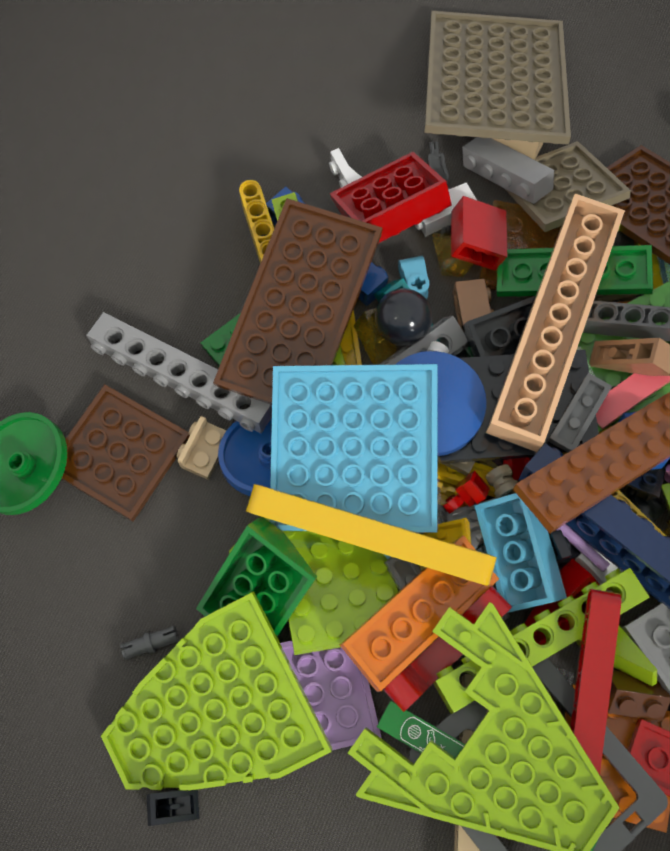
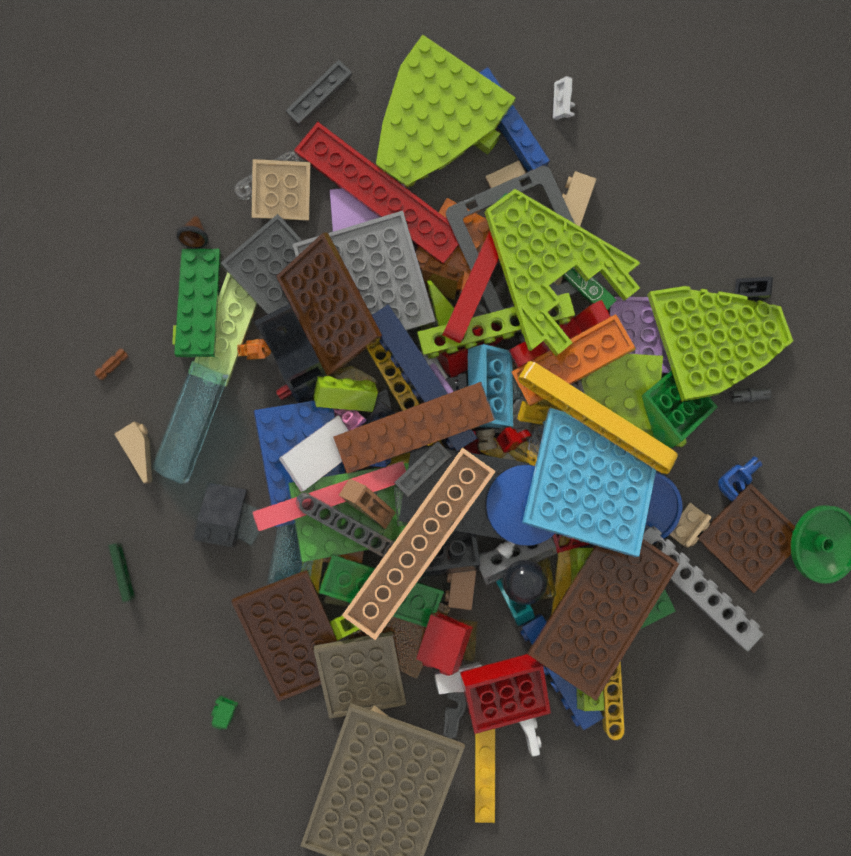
camera: 170 degrees left, 15 degrees up
medium azure piece [398,256,429,299] -> none
light grey brick [463,137,554,204] -> none
none -> yellow plate [475,729,495,823]
none -> blue piece [718,457,762,501]

